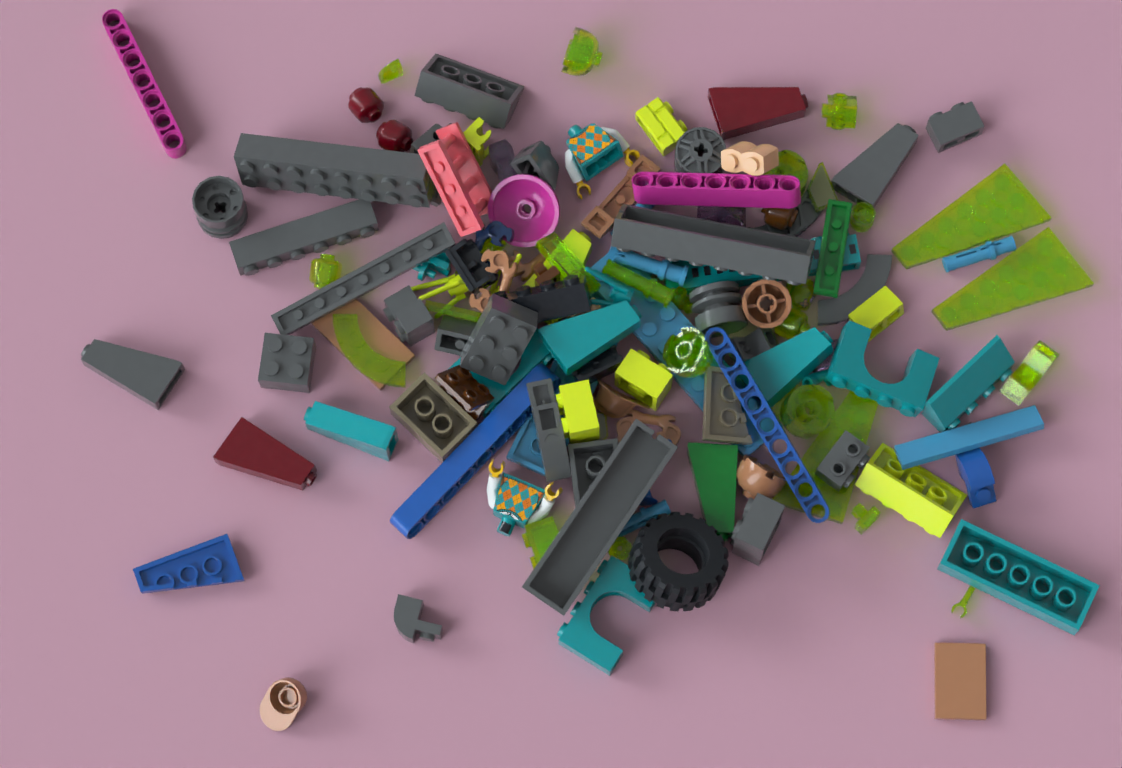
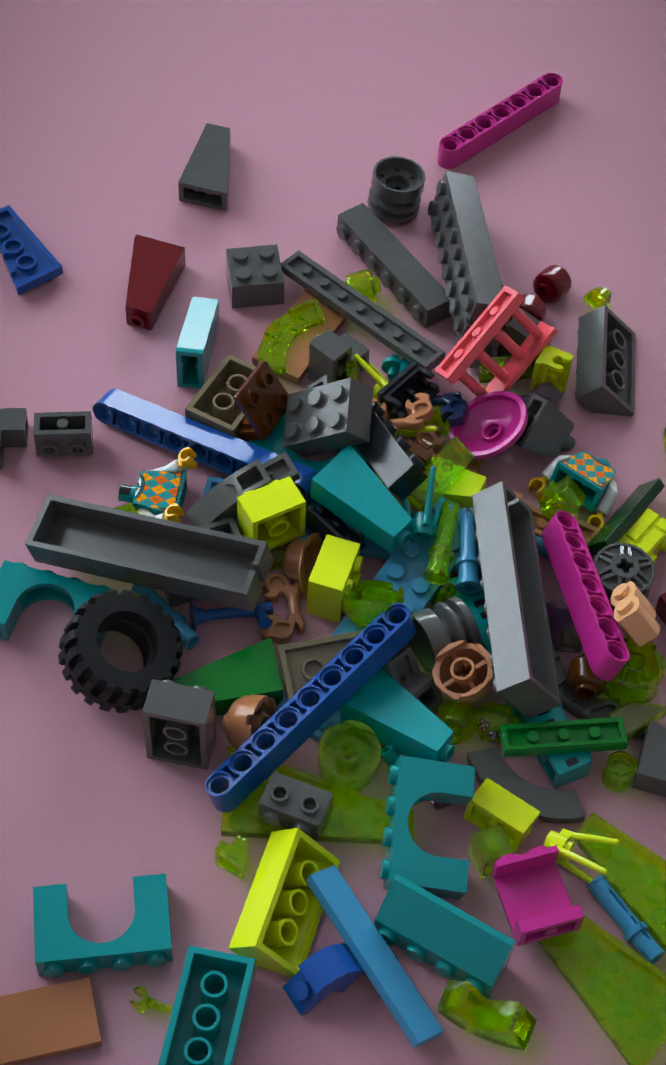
camera: 70 degrees right, 20 degrees down
none -> teal arch [33,873,173,978]
none -> dark grey brick [34,411,93,456]
none -> clear neon green brick [468,824,514,878]
none -> dark pink panel [491,845,584,946]
none -> clear neon green brick [538,475,586,520]
none -> neon yellow plant [543,828,619,884]
none -> dark green tile [587,478,664,555]

